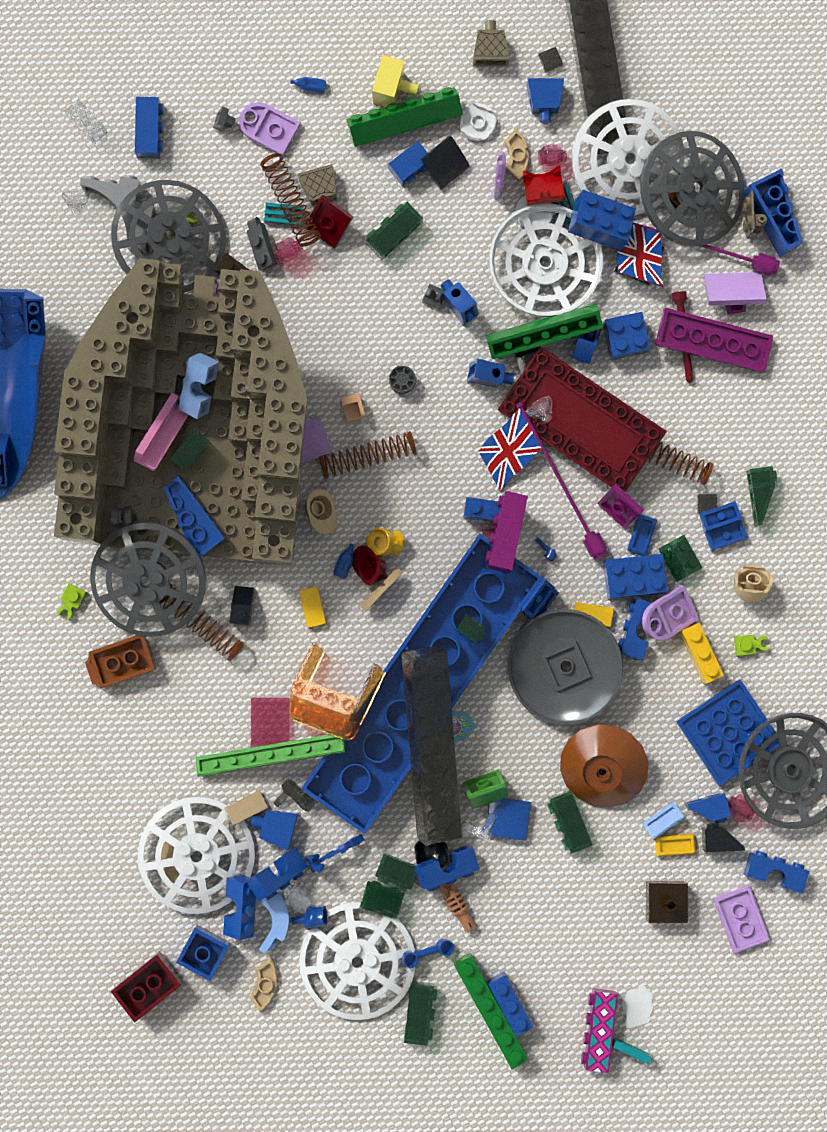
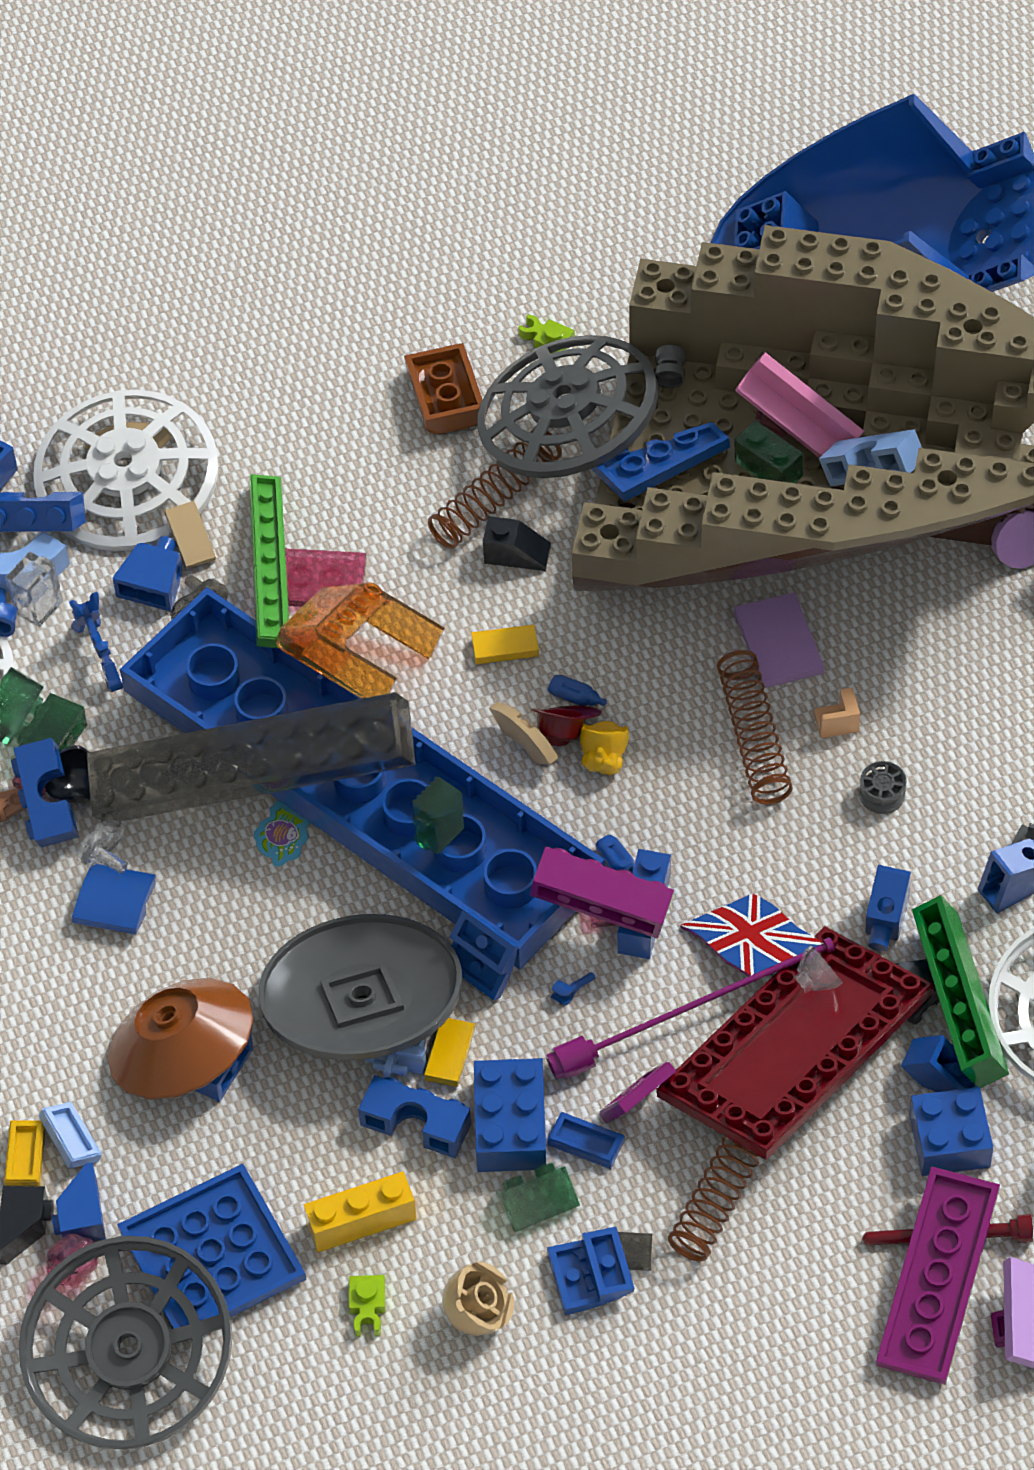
camera: 105 degrees right, 30 degrees down
blue arch [246,847,308,901] -> none
tan piece [304,489,337,534] -> none
bright green slope [463,769,509,809] -> none
clear green brick [547,790,593,854] -> none
lavender tile [642,585,699,640] -> none
clear green slope [746,466,777,527] -> none
none -> blue piece [595,835,635,873]

